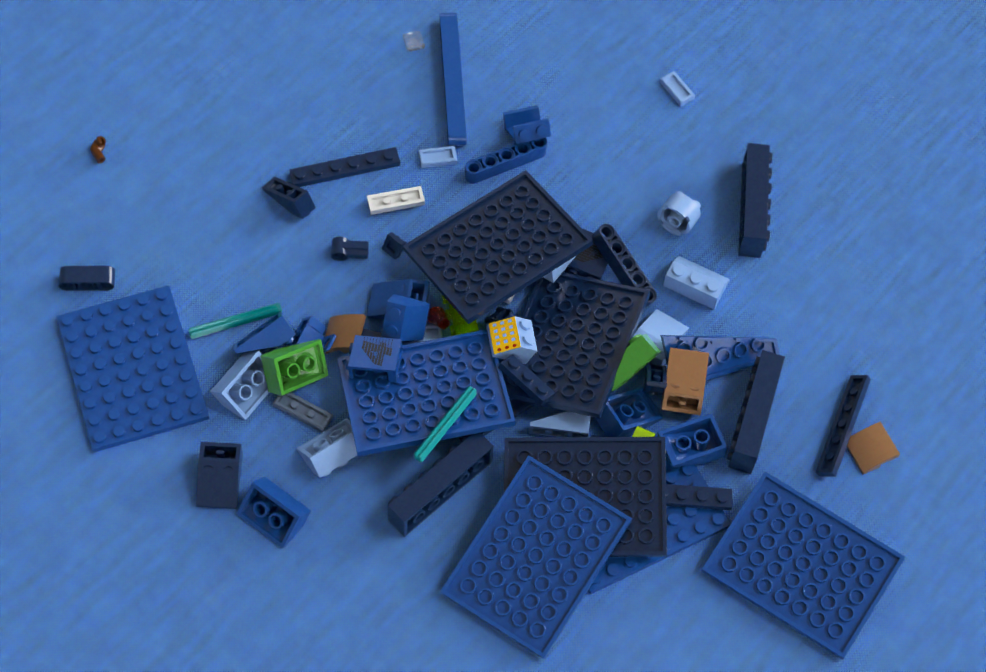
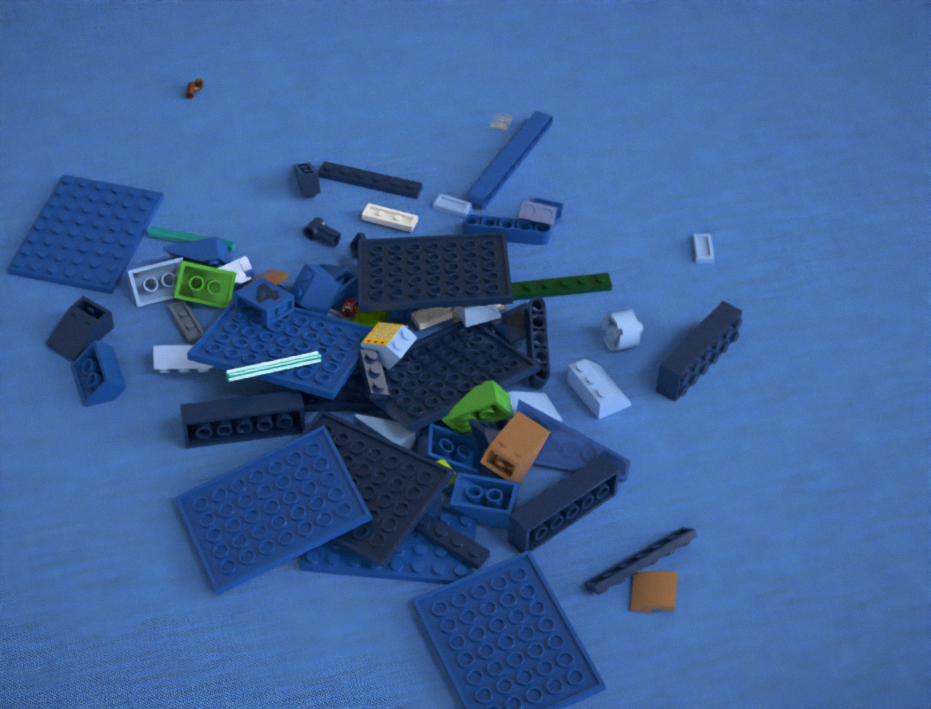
camera: 35 degrees right, 15 degrees down
dark blue beam [58,266,115,291] -> none
none -> dark green plate [511,273,612,301]

